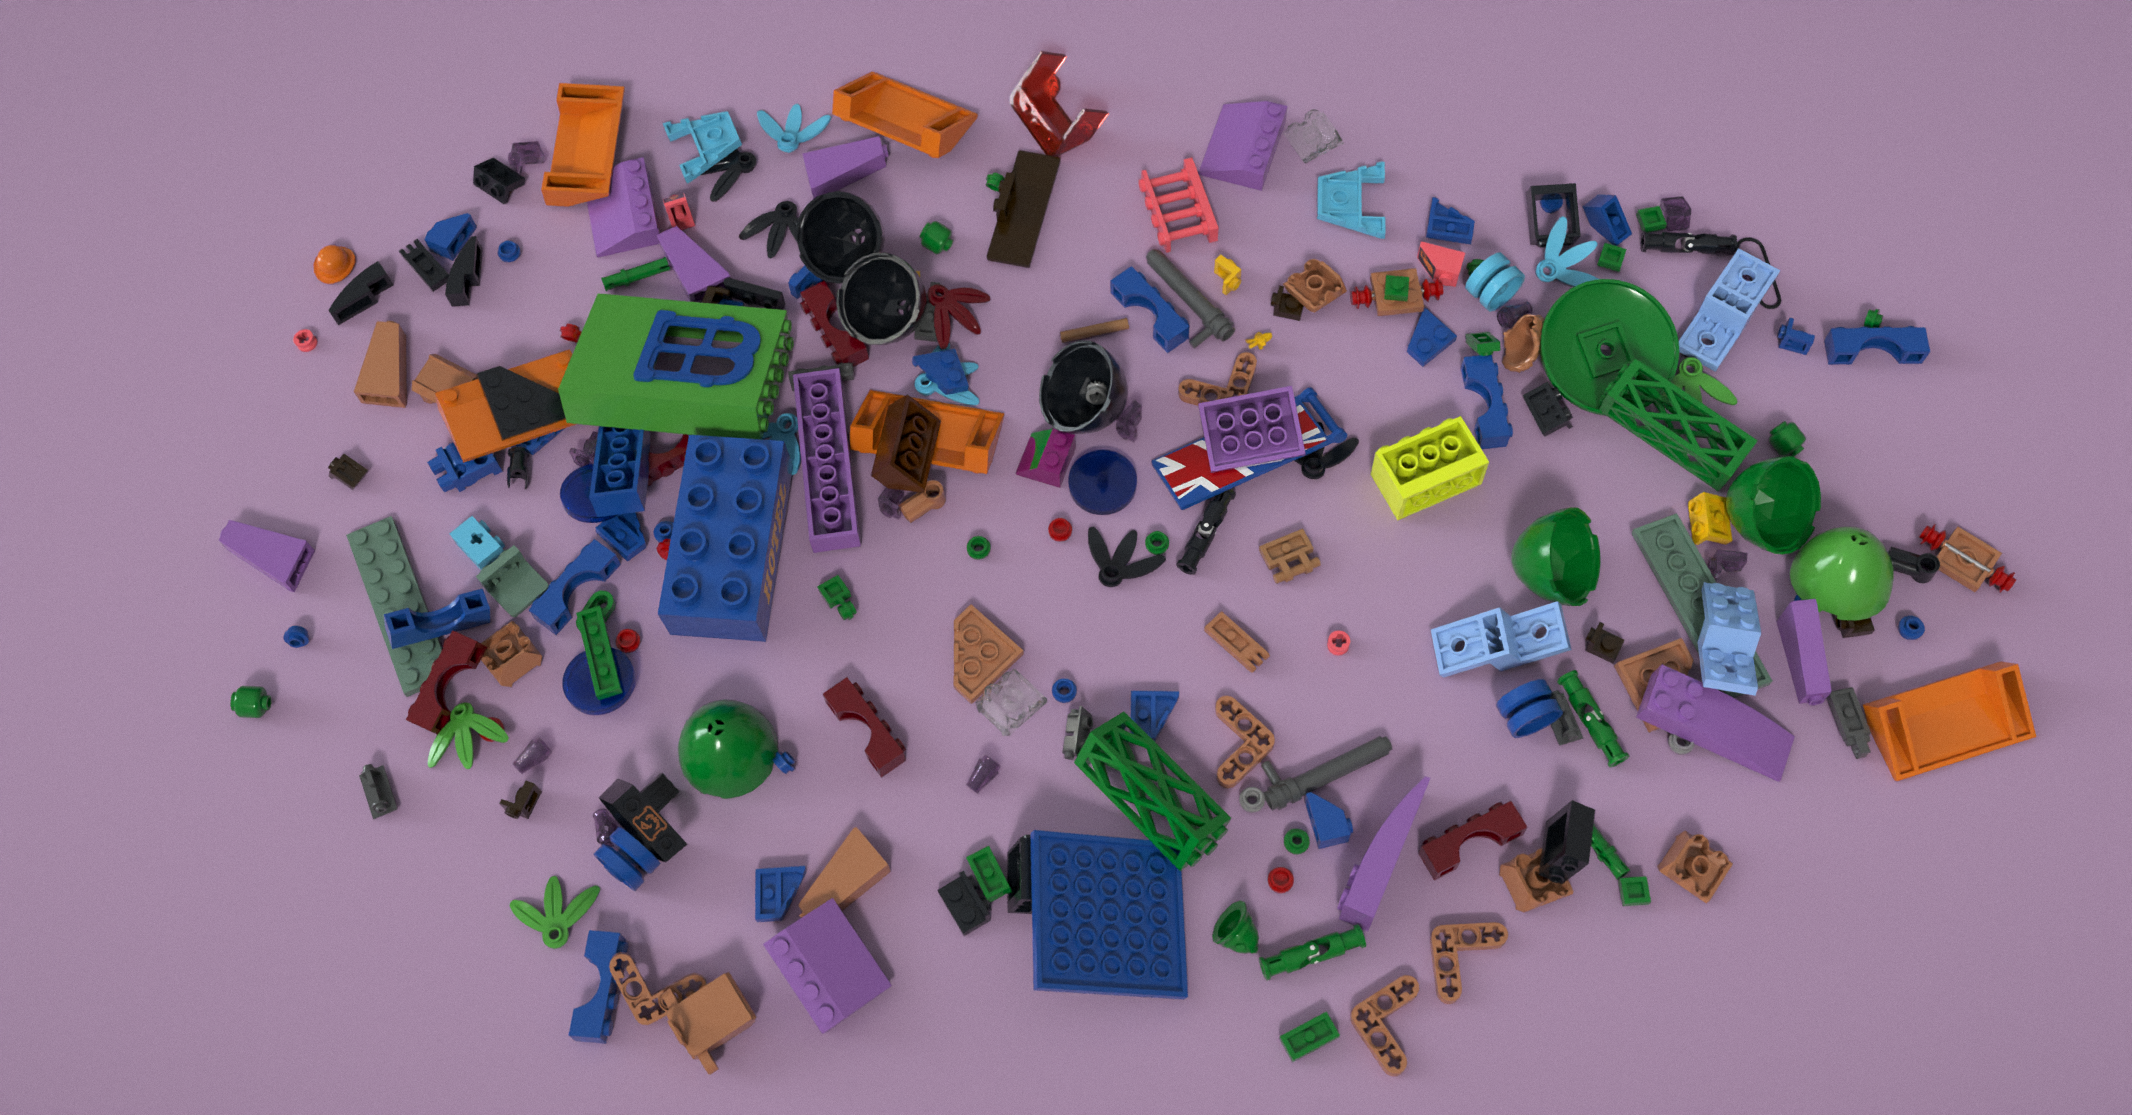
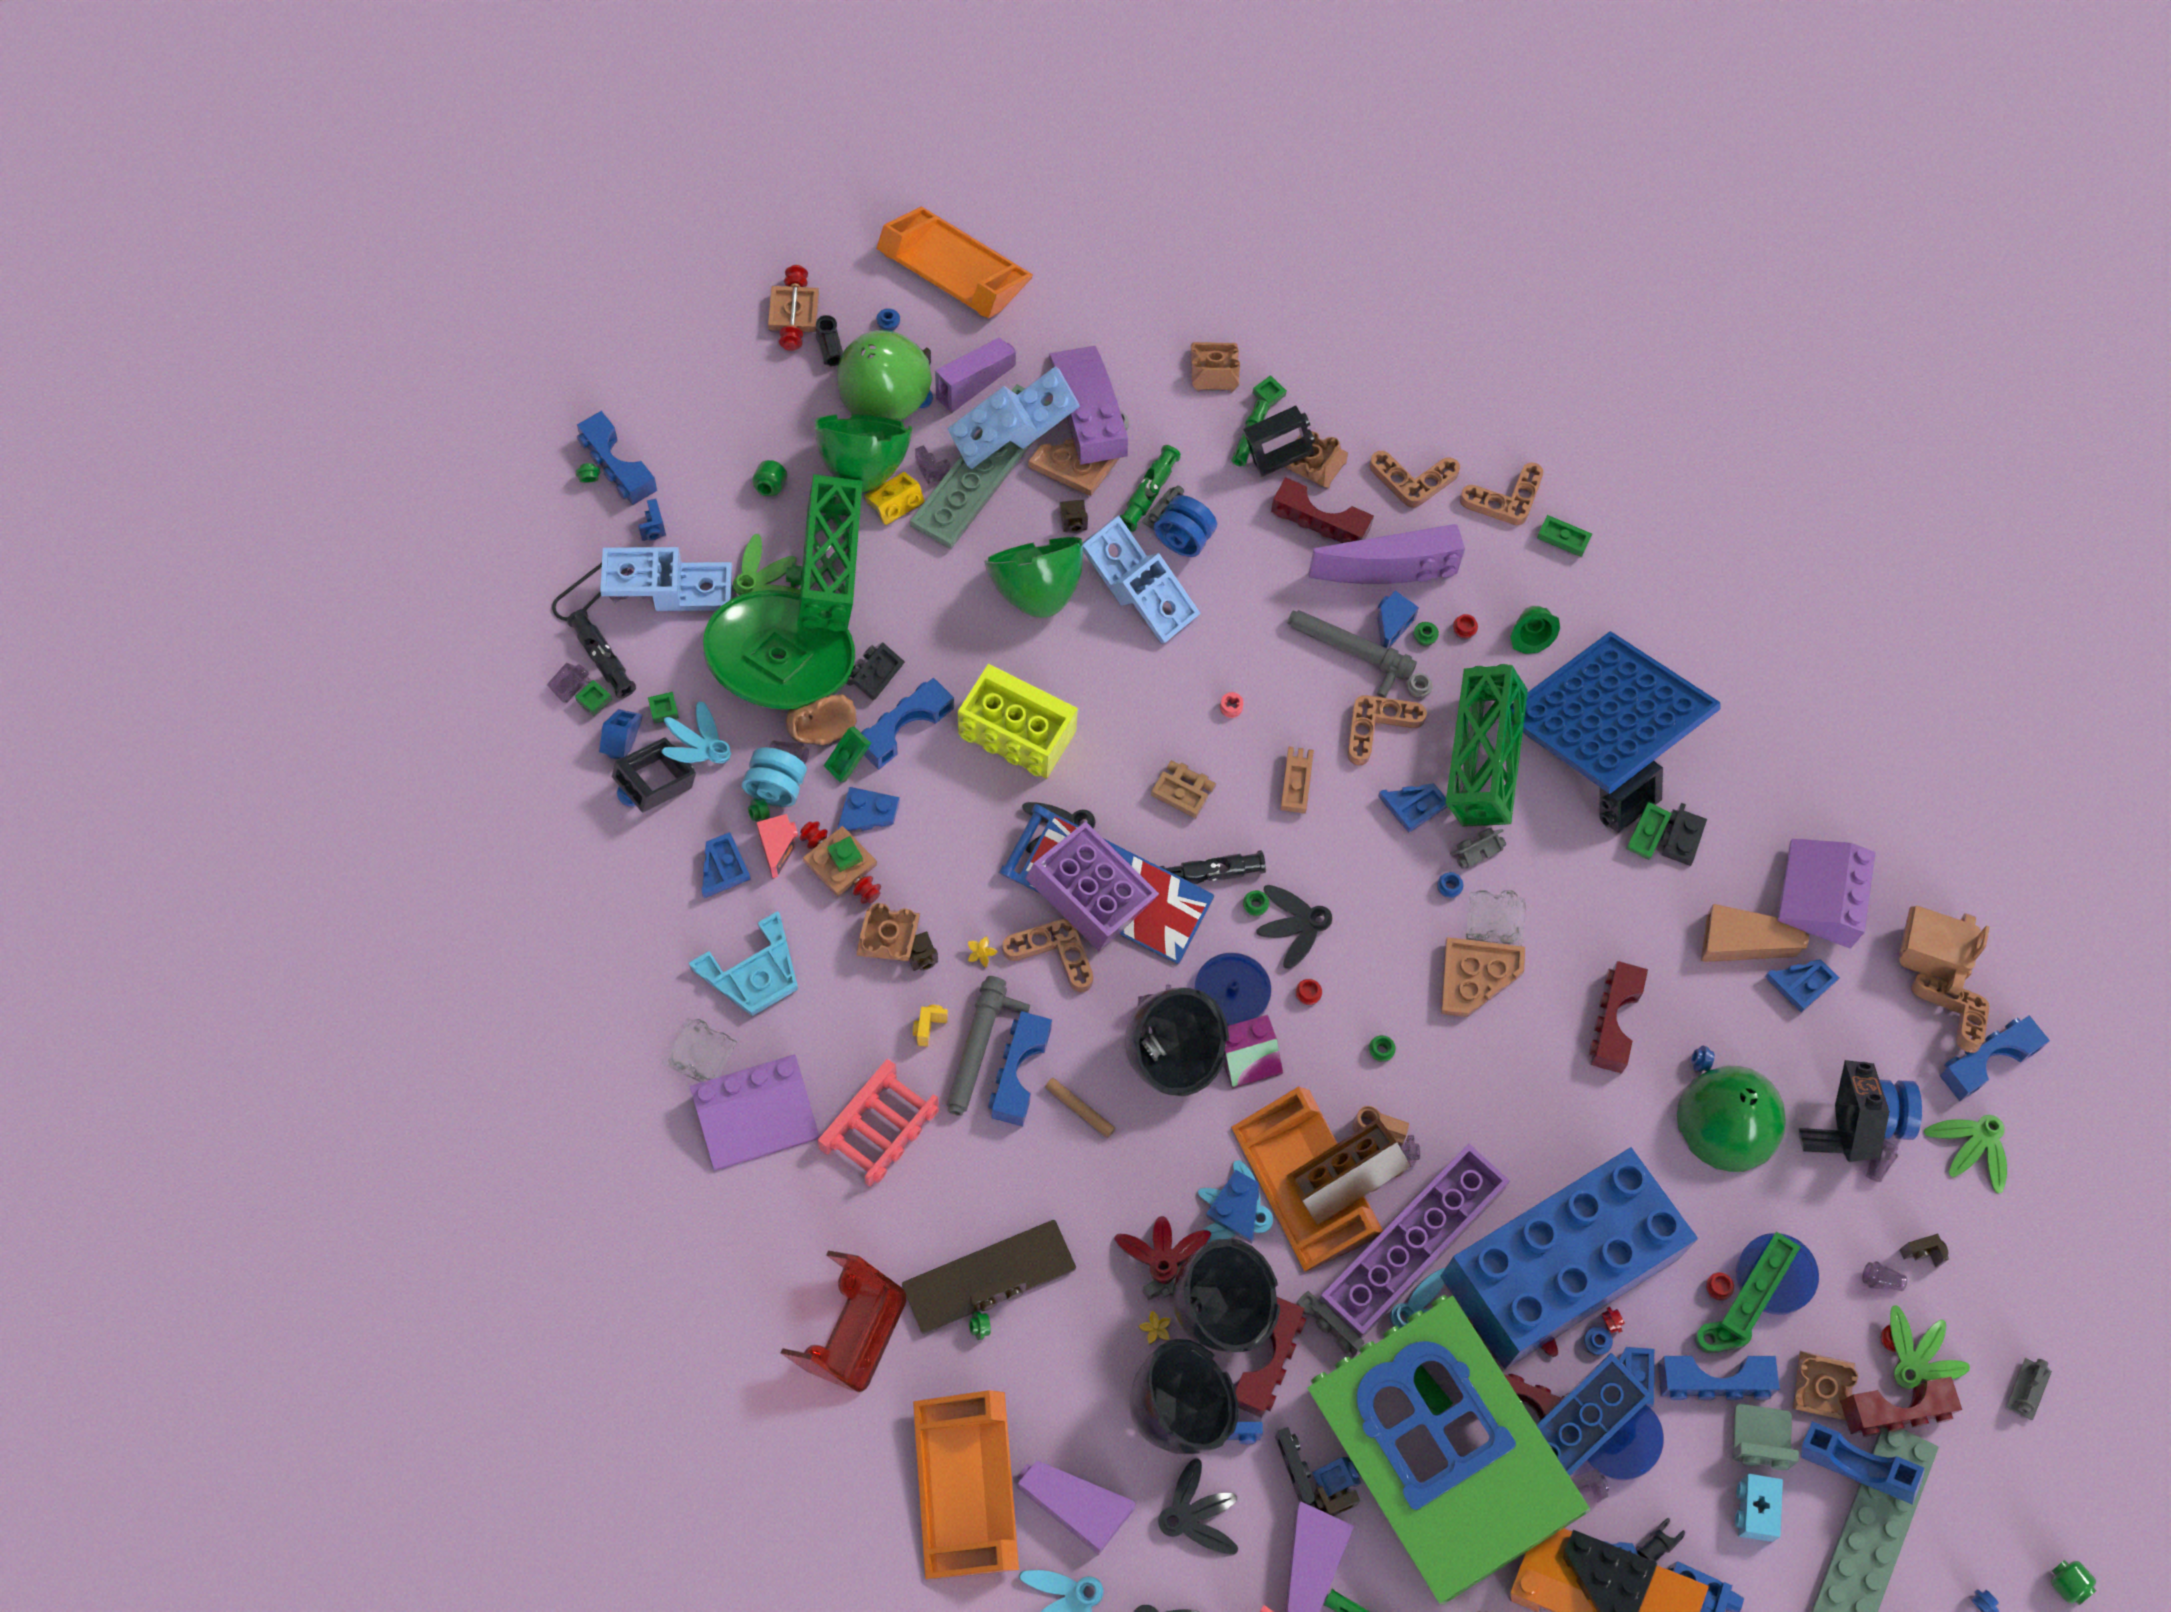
camera: 135 degrees left, 0 degrees up
green plate [817,575,857,620] -> none
green head [919,221,954,254] -> none
clear purple cone [966,755,1001,794] -> none
green piece [1258,924,1366,981] -> none
dark grey hinge [1827,687,1871,759] -> none

